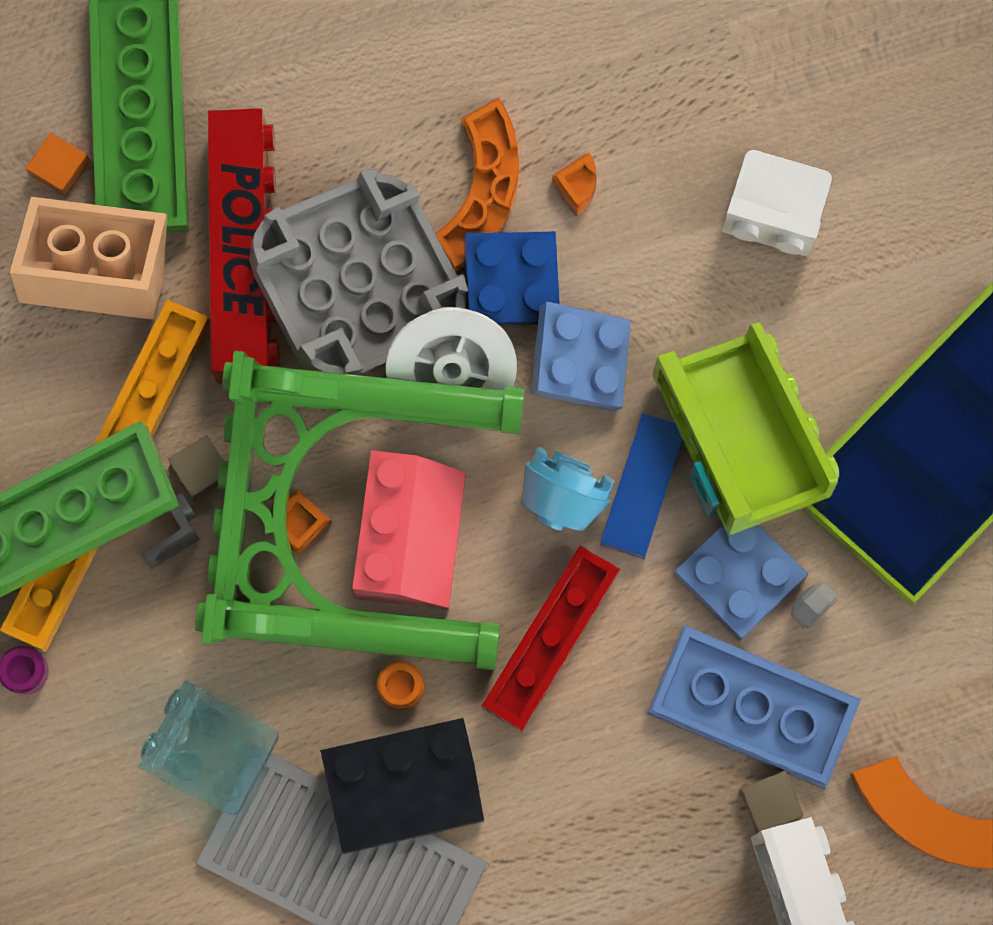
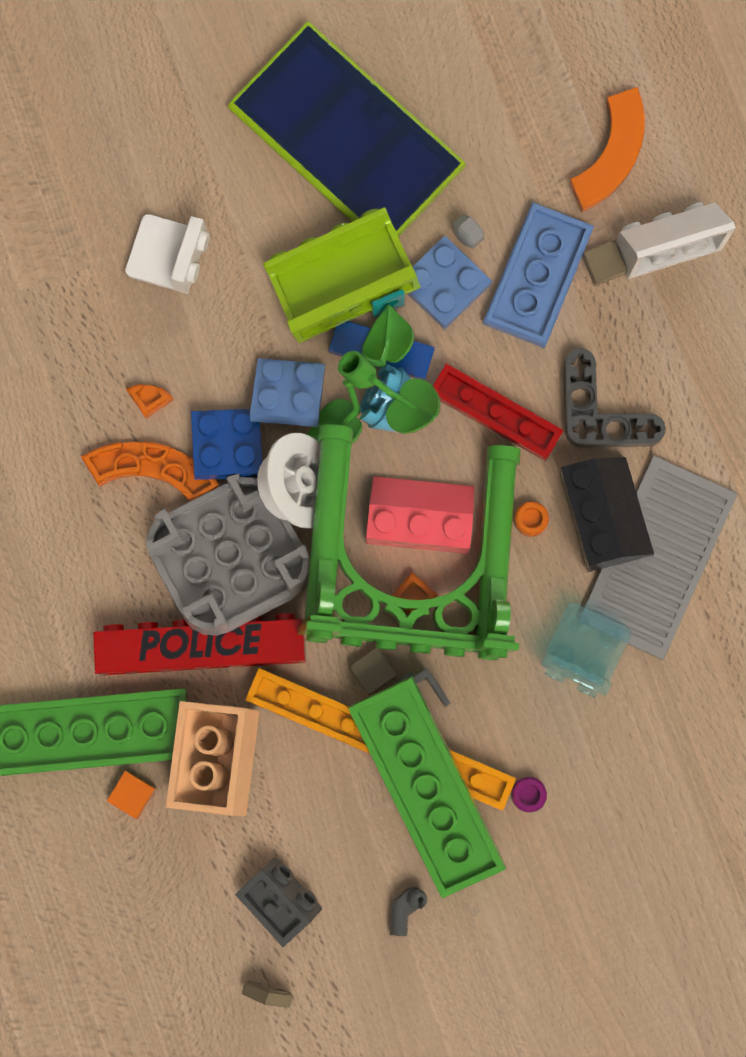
camera: 90 degrees left, 5 degrees up
none -> bright green plant [306,305,441,444]
none -> dark grey beam [564,348,666,448]

